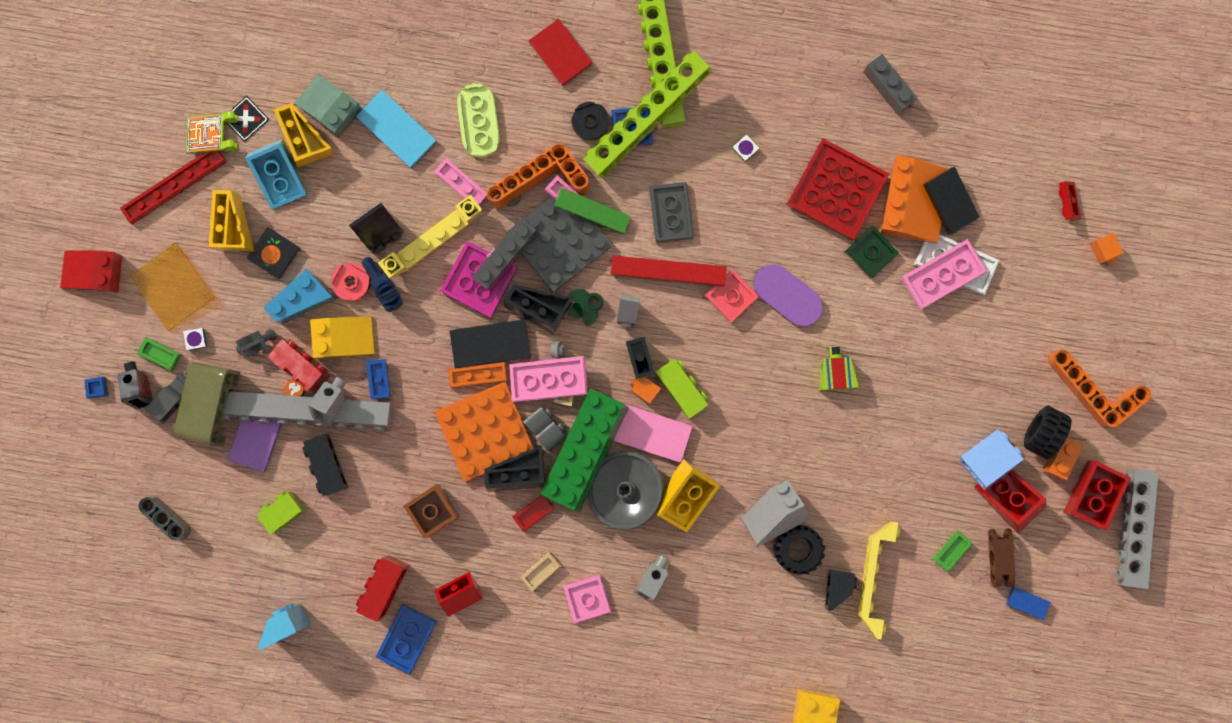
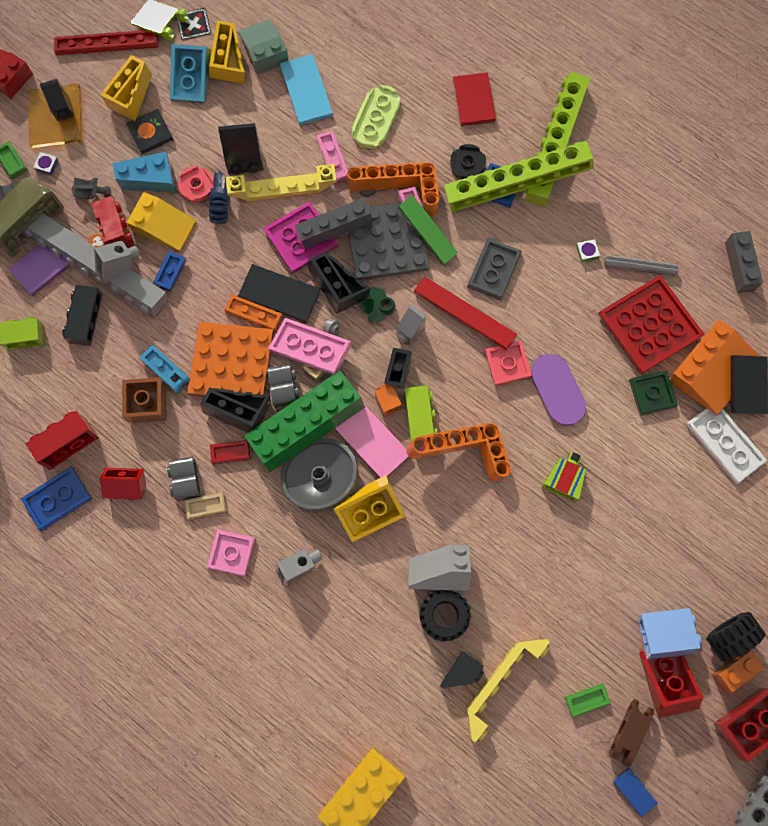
camera: 30 degrees right, 10 degrees down
bright pink tile [901,239,987,310] -> none
none -> black slope [40,79,74,121]
none -> dark azure plate [139,345,190,394]
none -> dark grey brick [167,456,201,501]
none -> orange beam [406,423,511,482]
none -> light grey axle [604,255,678,275]

